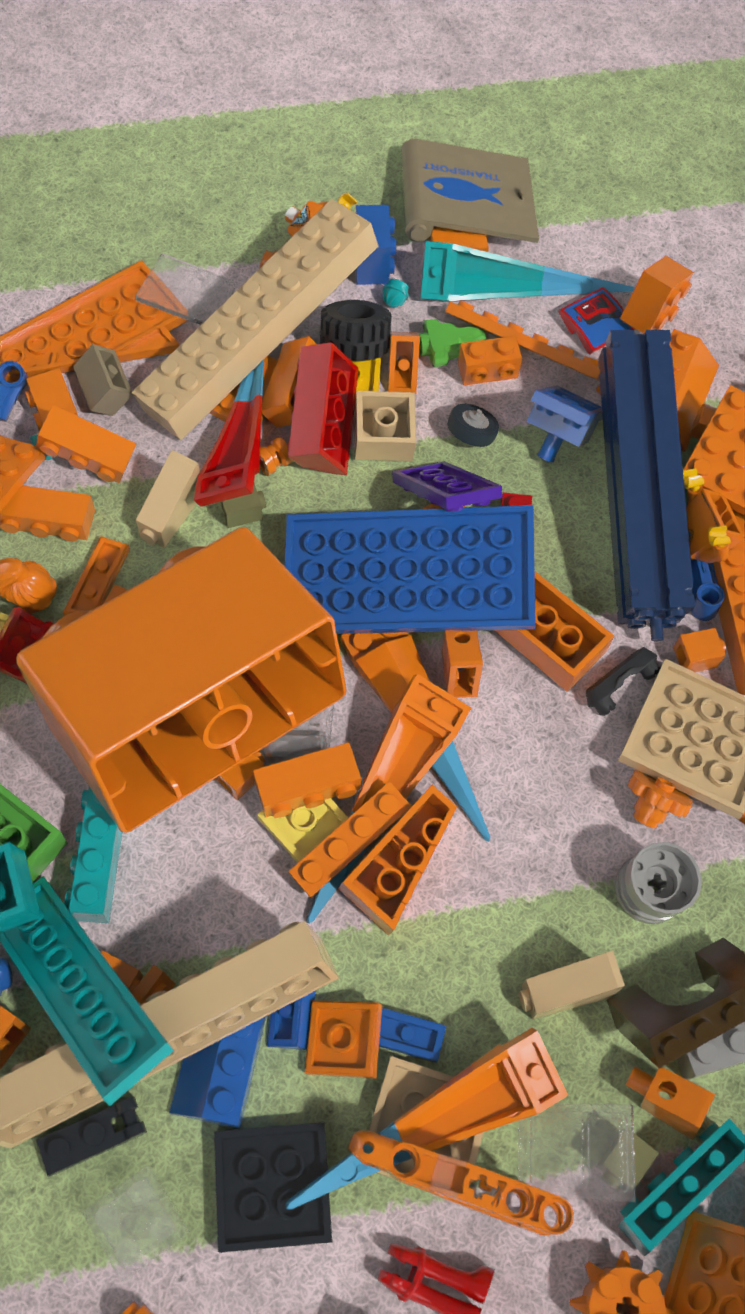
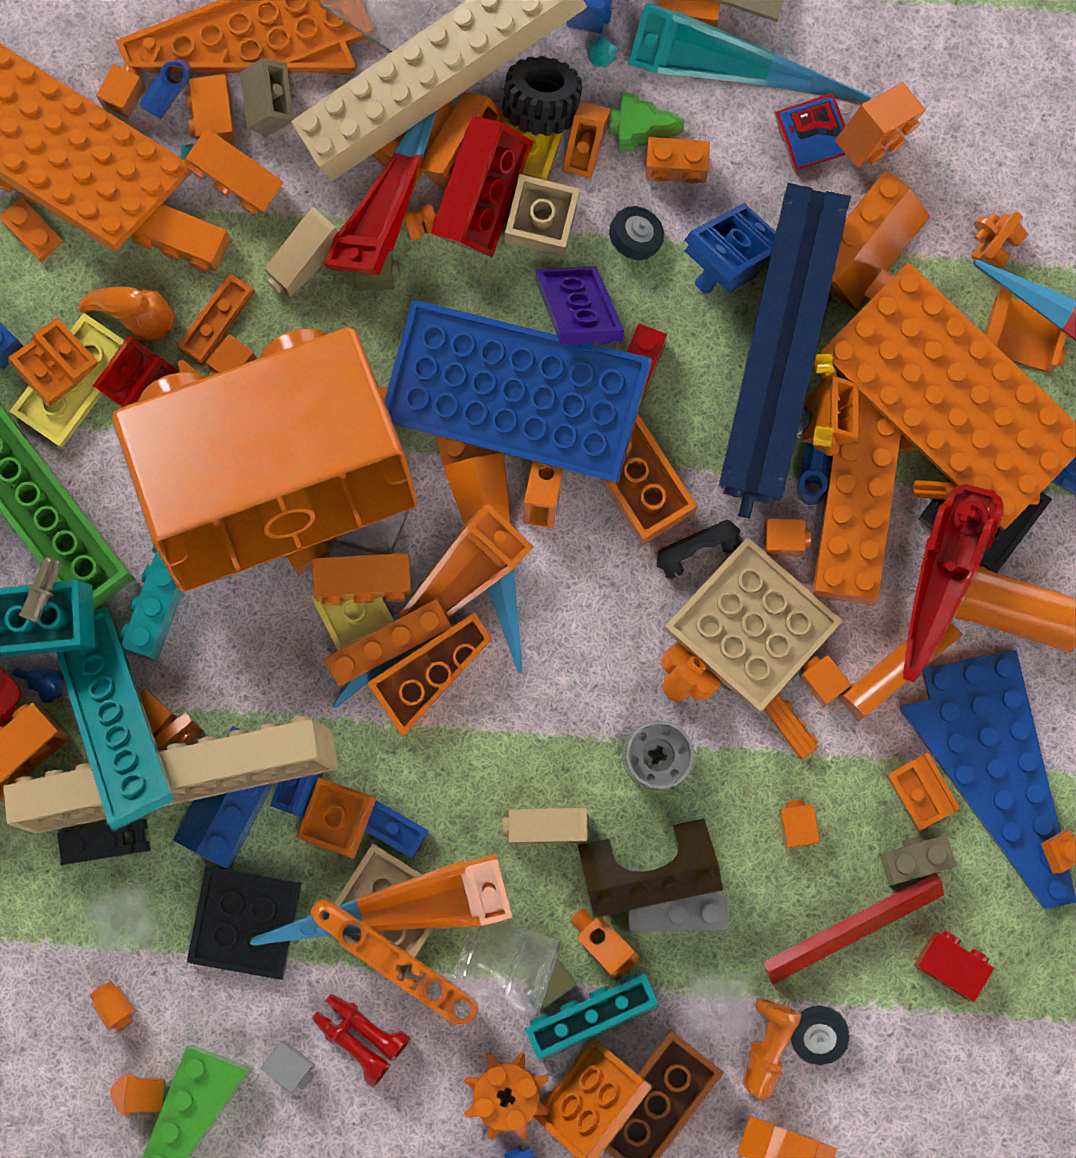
camera: 25 degrees right, 15 degrees up
orange plate [445,300,601,381] -> none

